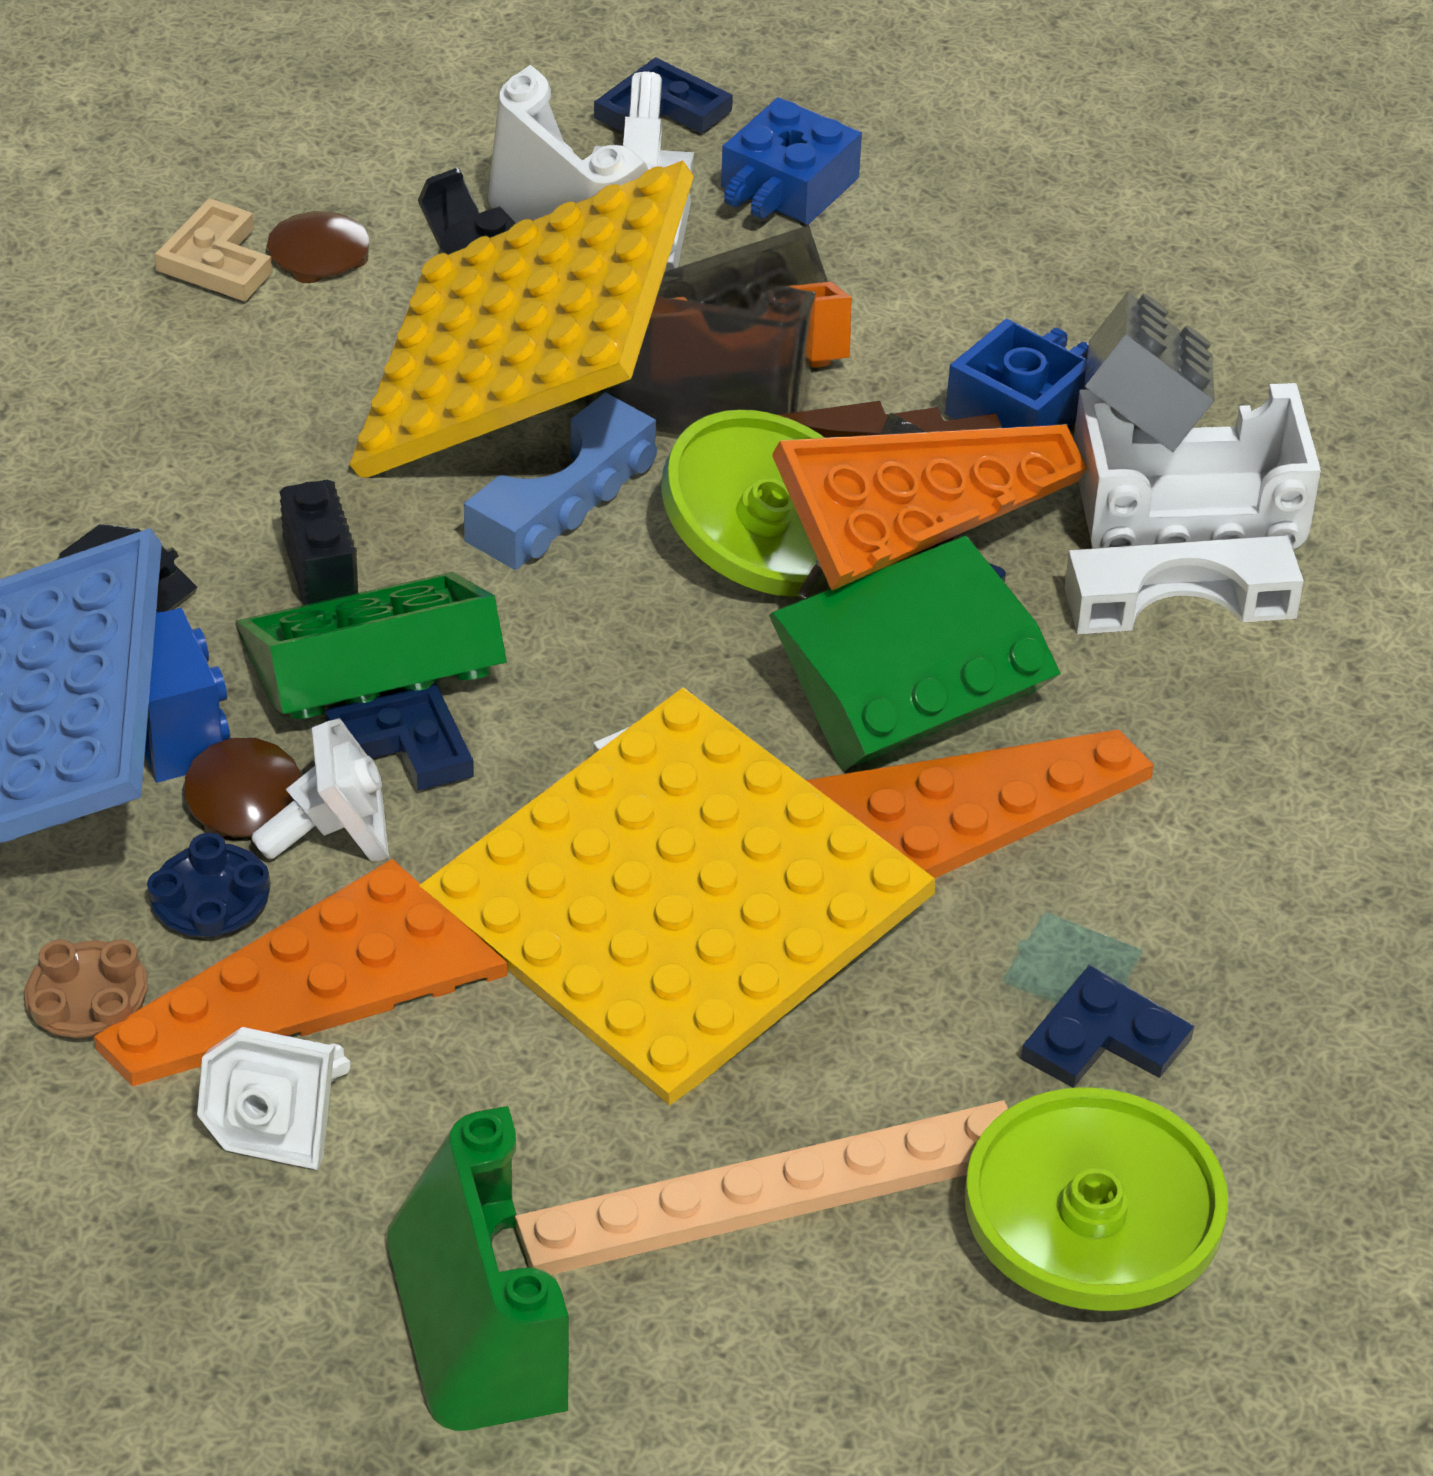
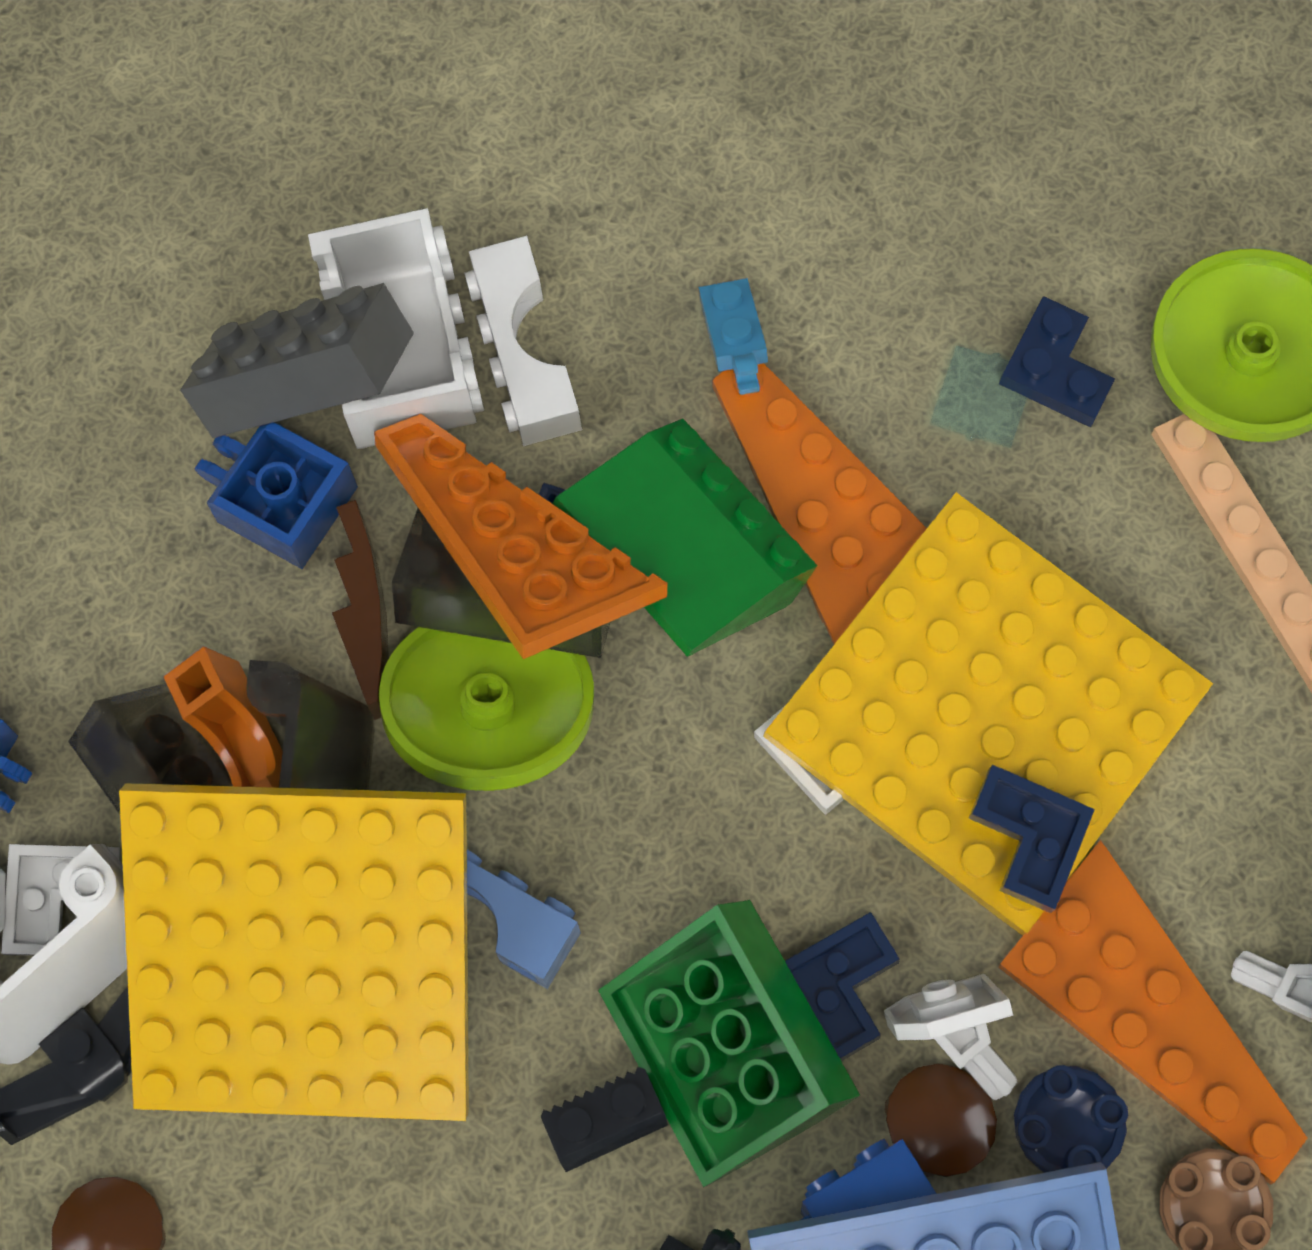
camera: 90 degrees left, 25 degrees up
none -> dark azure plate [698,278,768,395]
none -> dark blue plate [969,764,1095,913]

